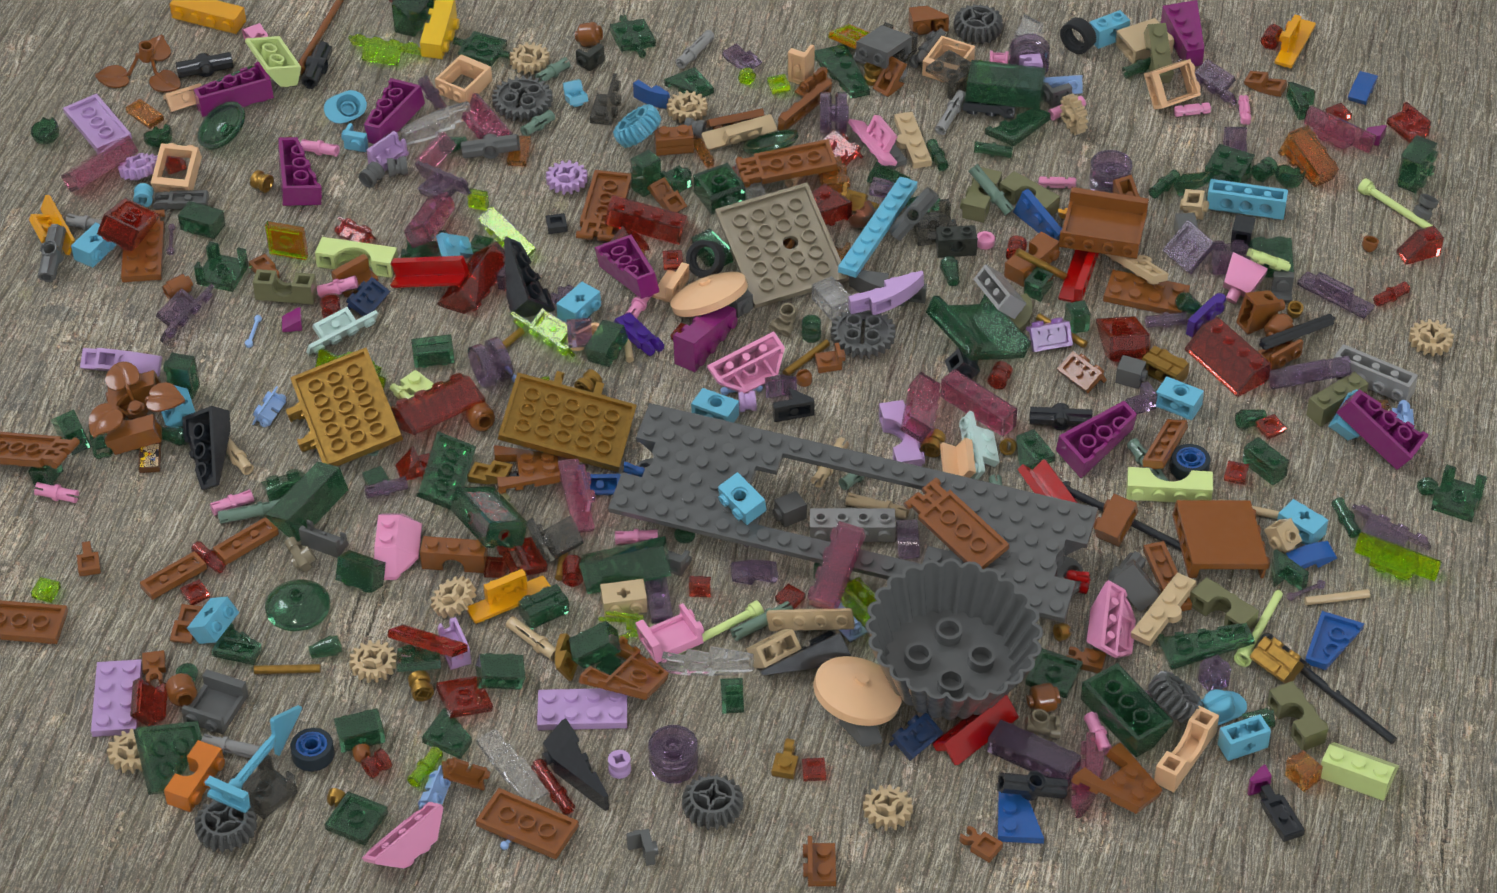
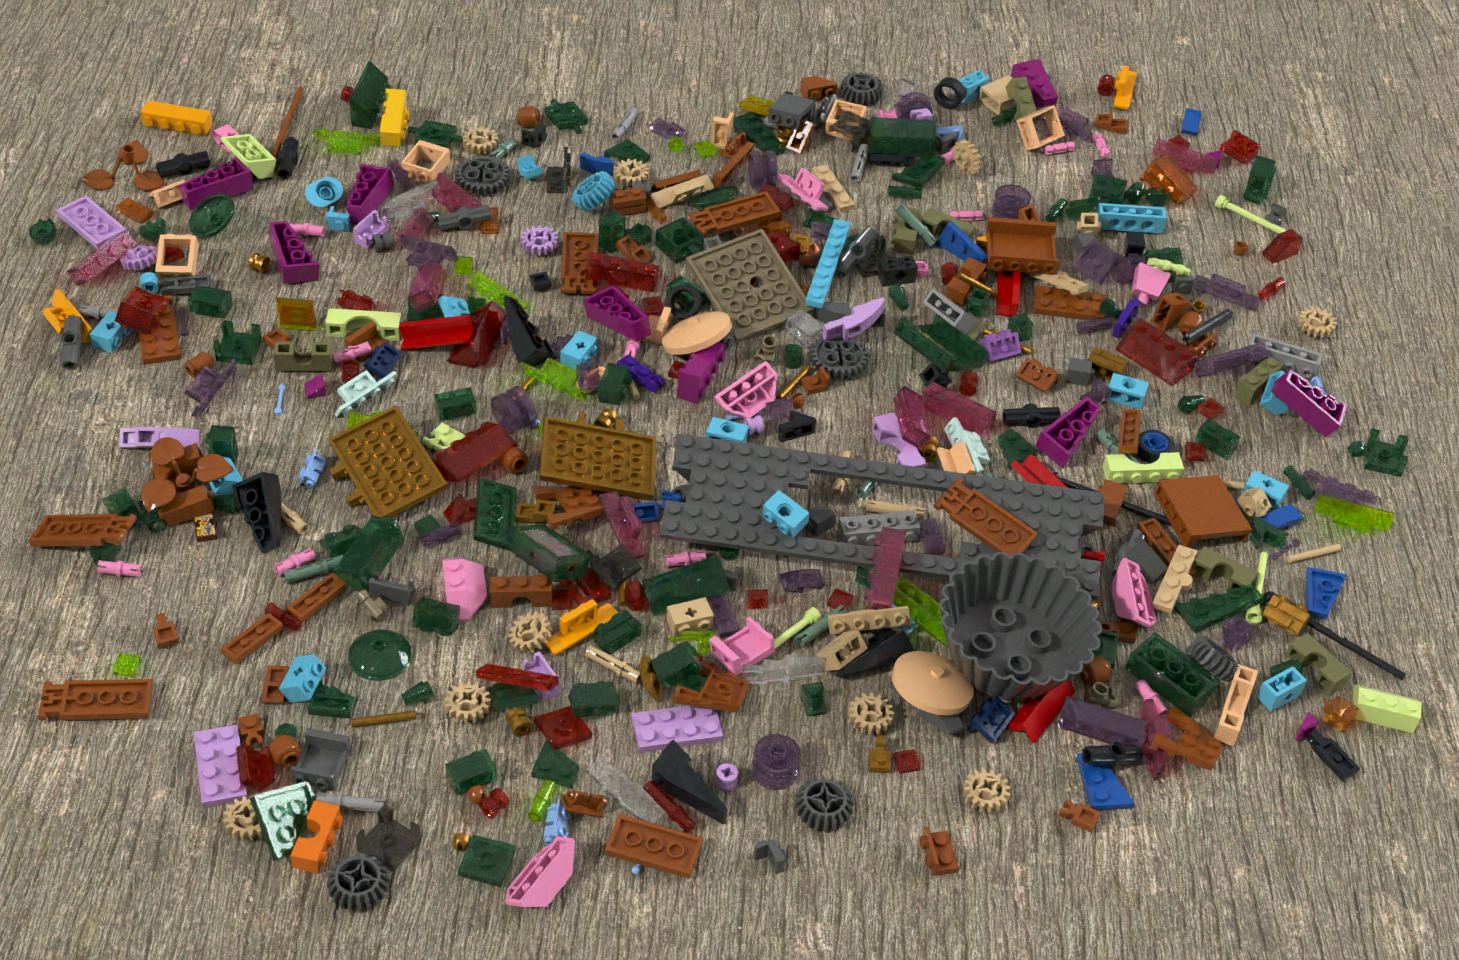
camera: 15 degrees left, 0 degrees up
clear red tile [180,579,210,605] -> none
medium azure piece [205,705,302,813] -> none
black wheel [290,728,335,772] -> none
dark grey wheel [358,161,385,188] -> none
sand green pin [520,110,555,137] -> none
clear green pin [926,139,949,171] -> none
pearl gold hinge [999,438,1017,455] -> none
clear red slope [1096,316,1150,362] -> none
medium azure piece [1201,689,1247,725] -> none
clear green slope [1286,81,1315,120] -> none
none -> tan gear [848,693,894,735]

